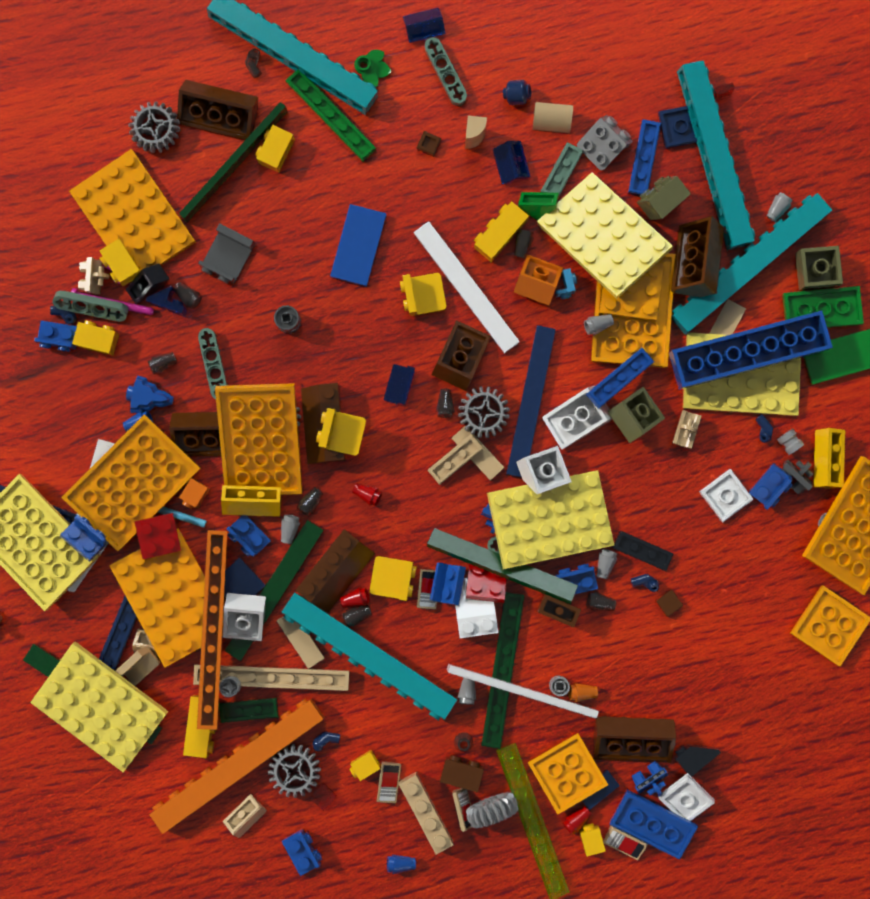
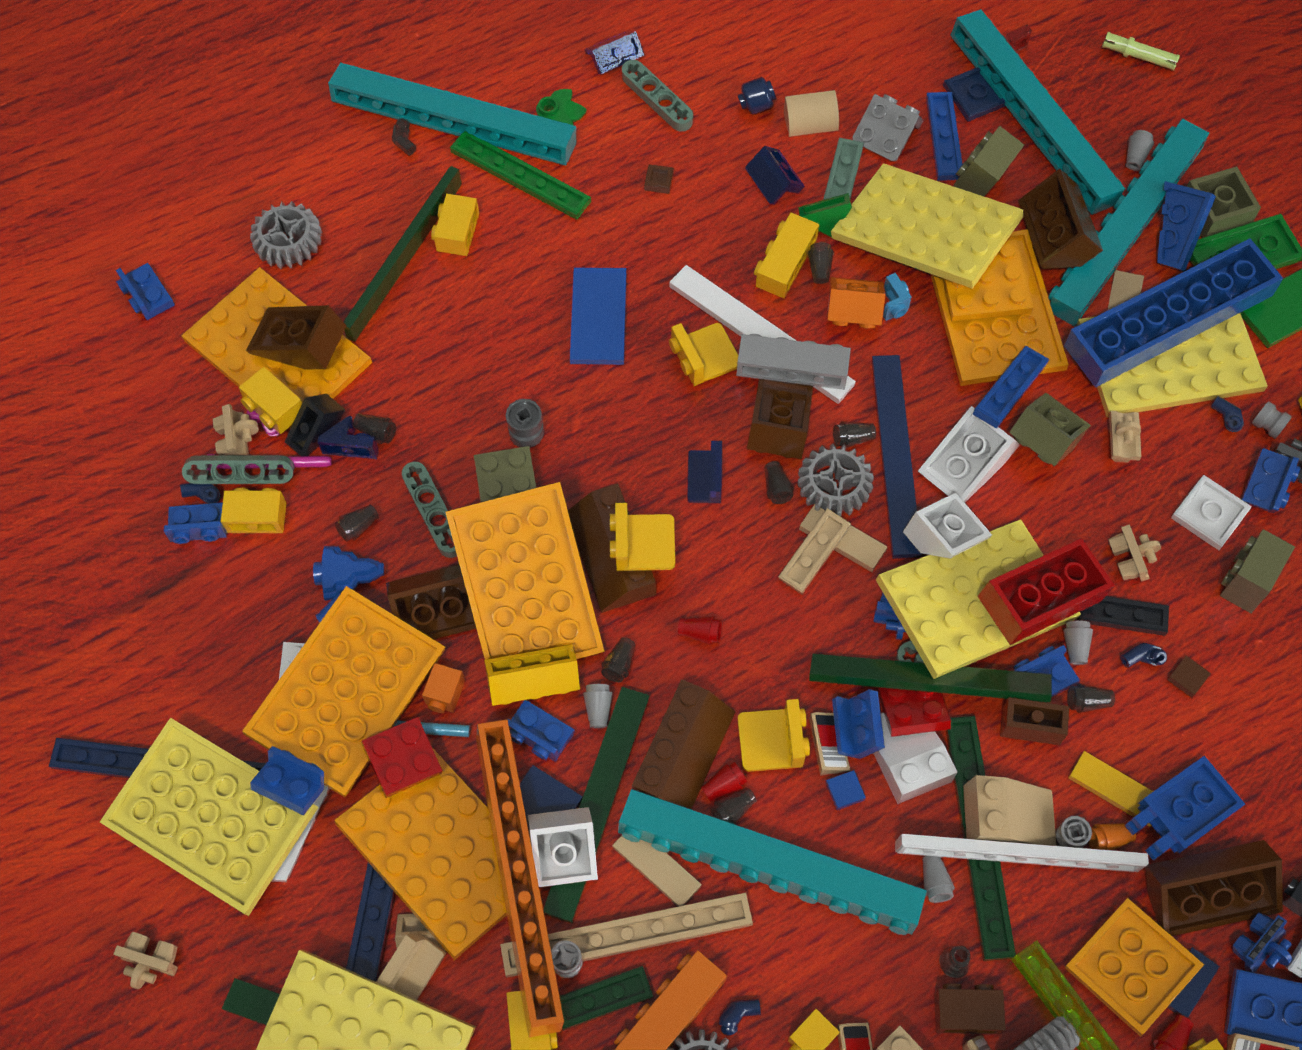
camera: 15 degrees left, 20 degrees down
reddish brown slope [177,79,259,140] -> none
dark grey panel [198,223,255,284] -> none
tan brick [465,116,487,149] -> none
light grey cone [584,314,614,335] -> none
none -> blue bracket [116,263,175,320]
none -> reddish brown slope [246,305,347,369]
none -> olive brick [474,446,536,502]
none -> light grey brick [736,334,851,390]
none -> blue tile [826,770,866,811]
none -> clear smoke cone [833,421,876,448]
none -> tan slope [963,775,1057,846]
none -> red brick [977,538,1115,645]
none -> yellow tile [1068,751,1153,827]
none -> yellowish green pin [1102,32,1180,71]
none -> tan hips [1108,524,1161,582]
none -> blue tile [1125,756,1245,860]
none -> blue wing [1157,181,1216,272]
none -> olive brick [1220,529,1295,613]

